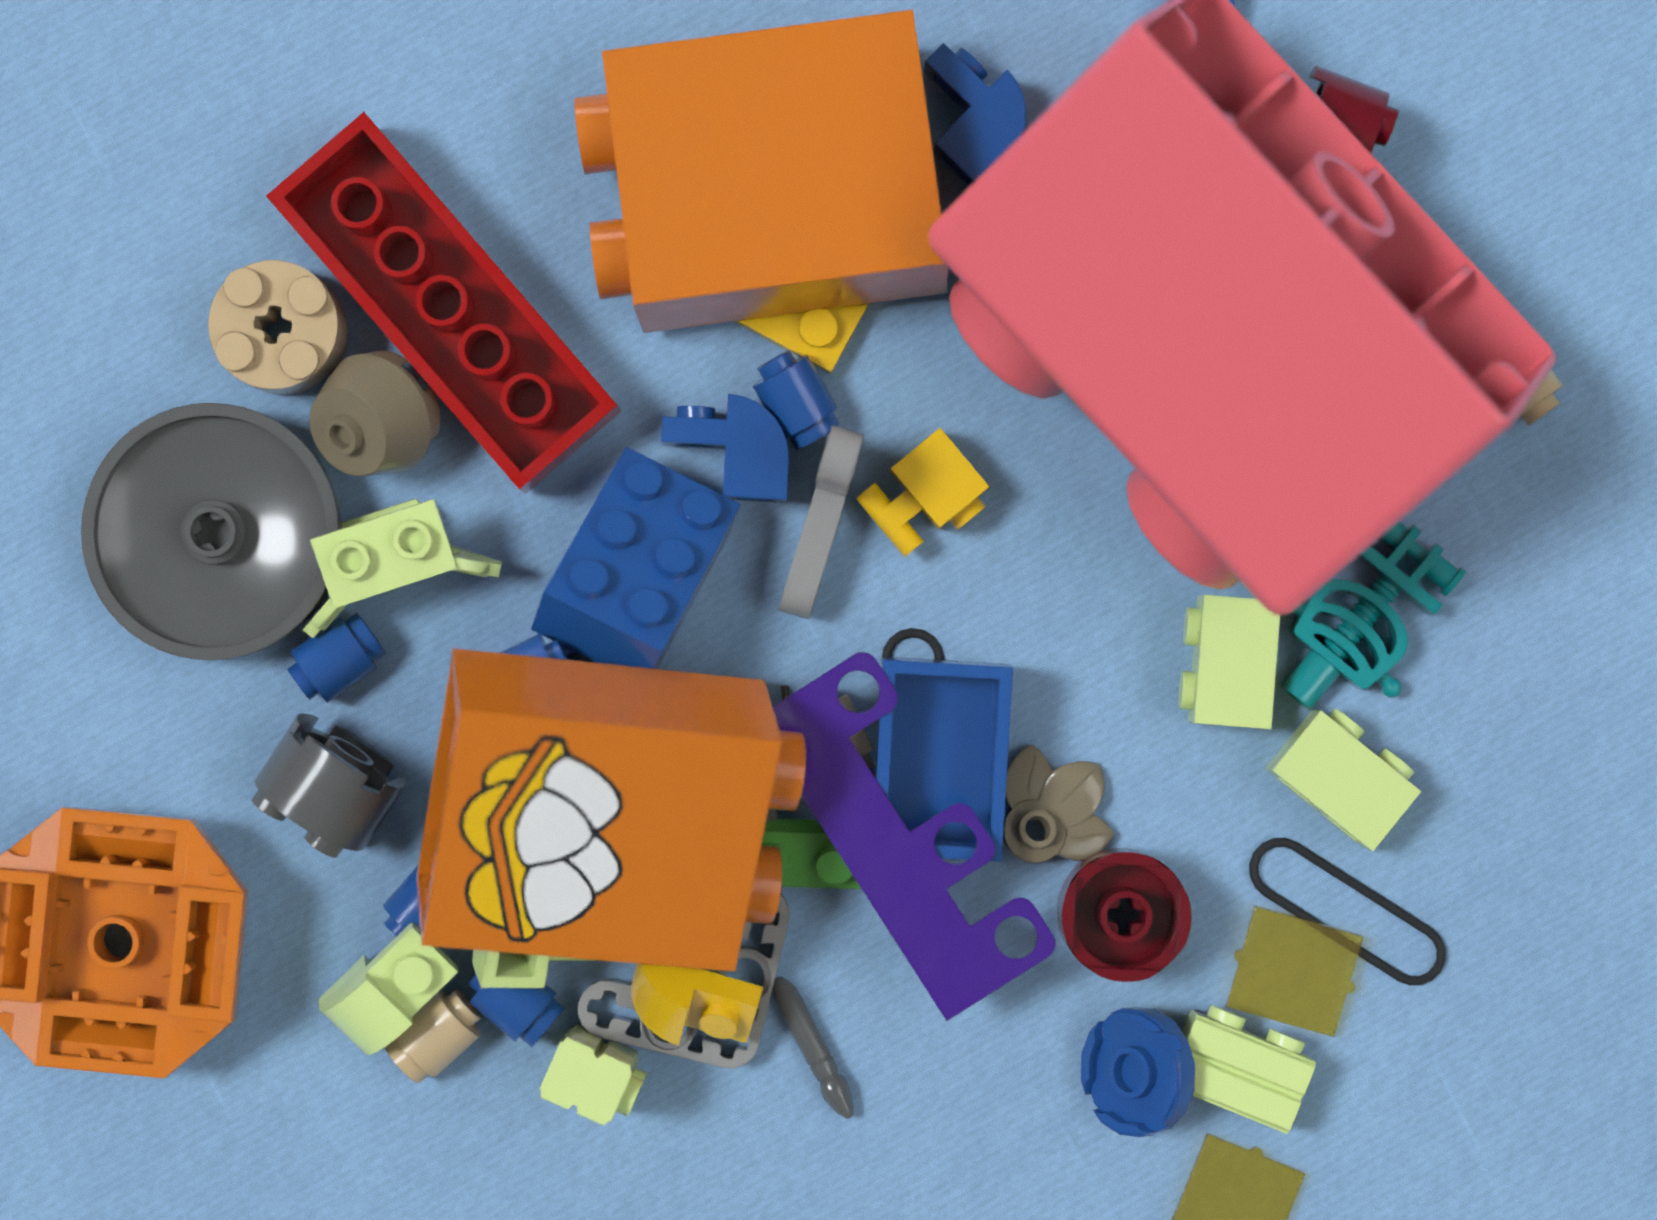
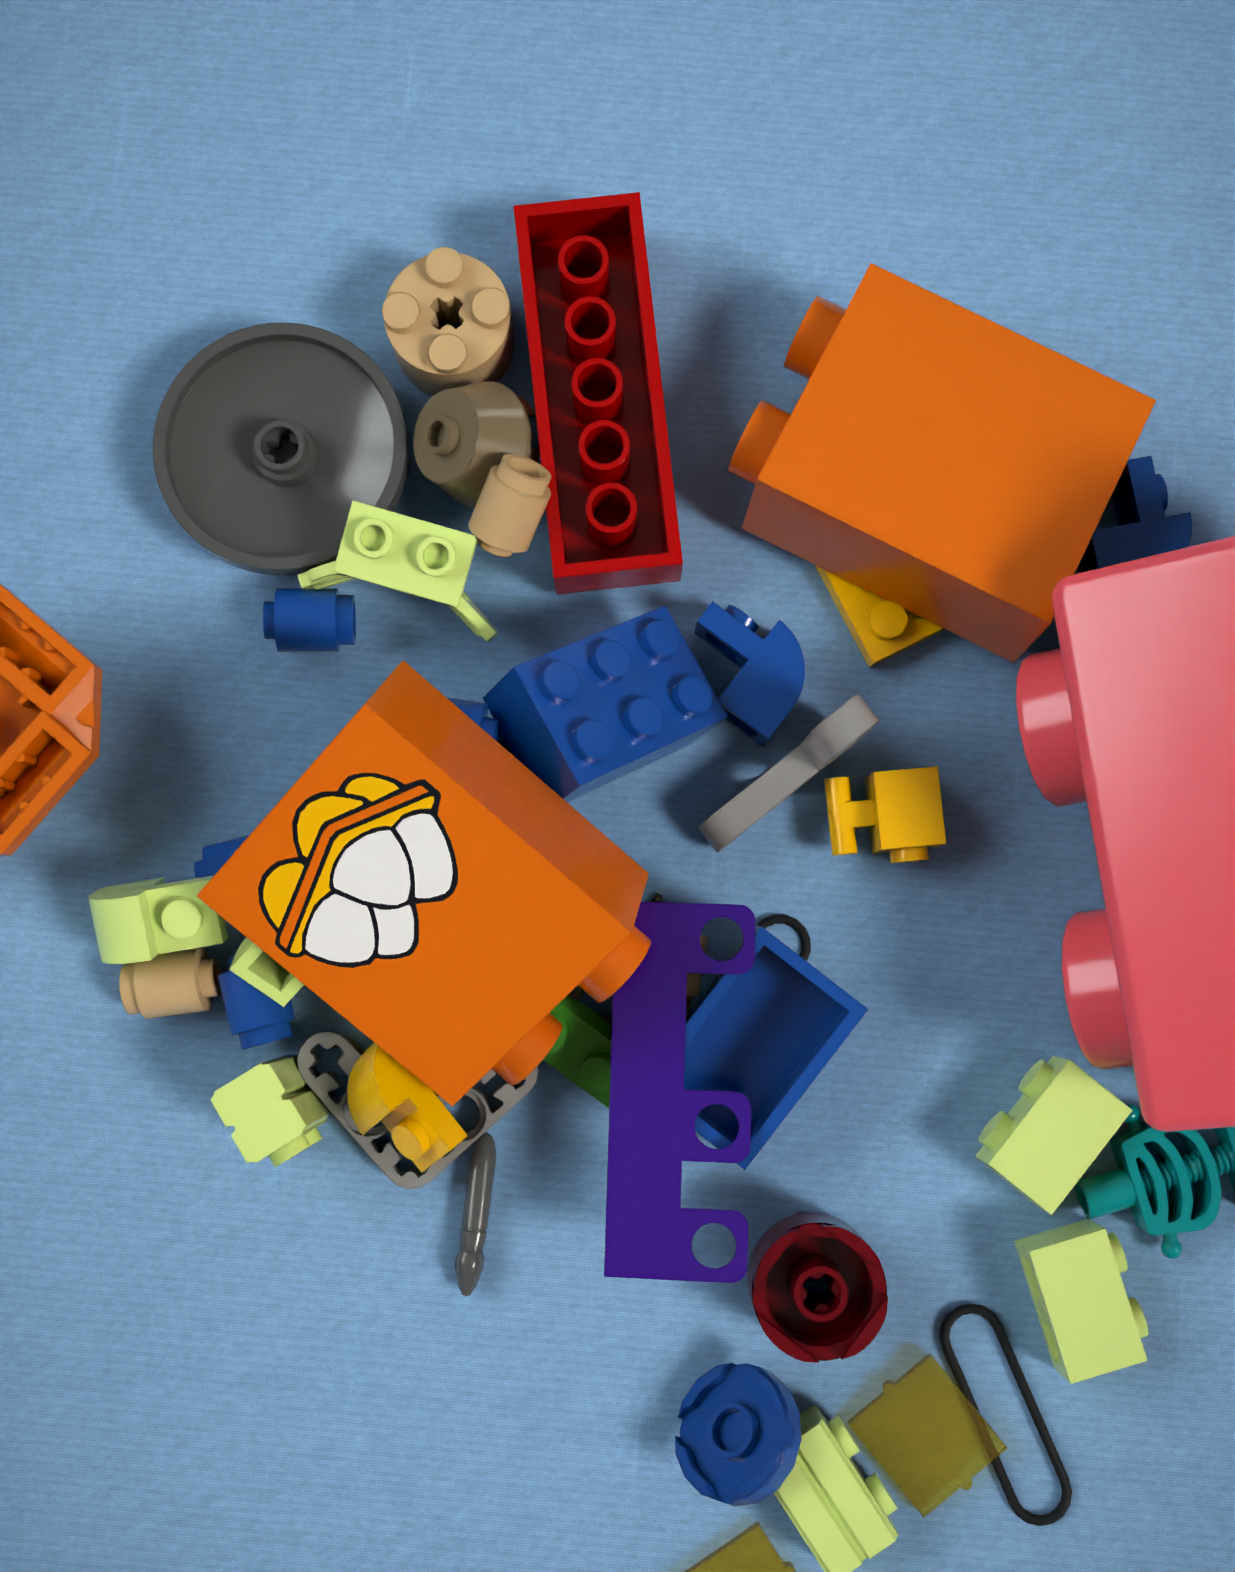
camera: 35 degrees right, 5 degrees down
dark grey brick [252,713,406,858] -> none
blue brick [752,350,840,450] -> none
dark tan plate [1003,745,1114,864] -> none
none -> tan brick [468,454,551,557]

